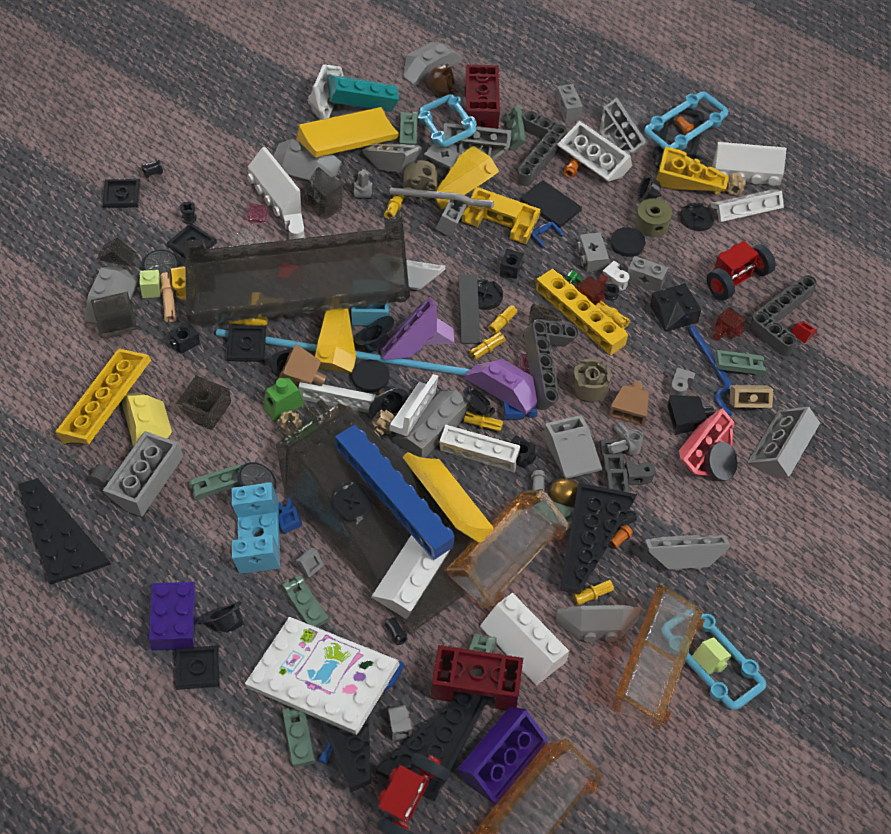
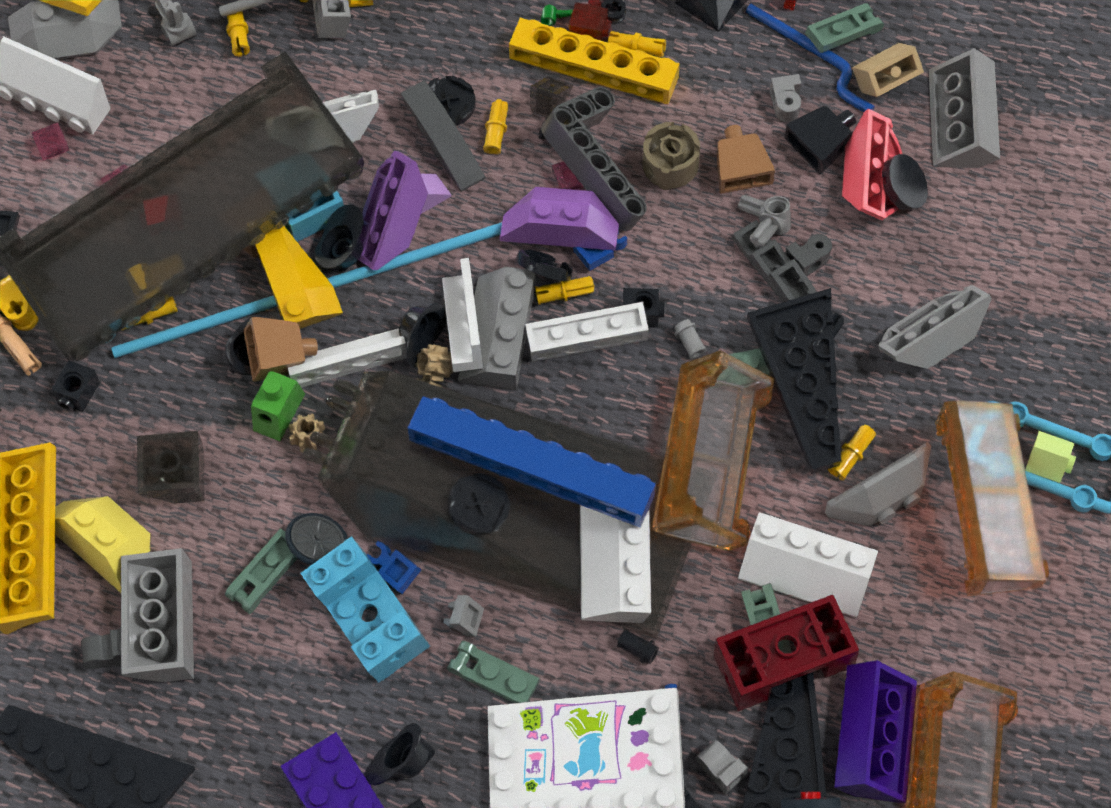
camera: 25 degrees left, 10 degrees up
black tile [227,325,267,362] -> none
white leg [284,213,304,243] -> none
clear smoke slope [303,167,342,219] -> none
black tile [352,359,390,393] -> none
yellow arch [403,452,494,543] -> none
yellow pin [469,332,506,361] -> none
black brick [500,249,524,279] -> none
light grey slope [544,415,602,479] -> none
pearl gold hair [550,478,578,507] -> none
orange pin [609,525,633,549] -> none

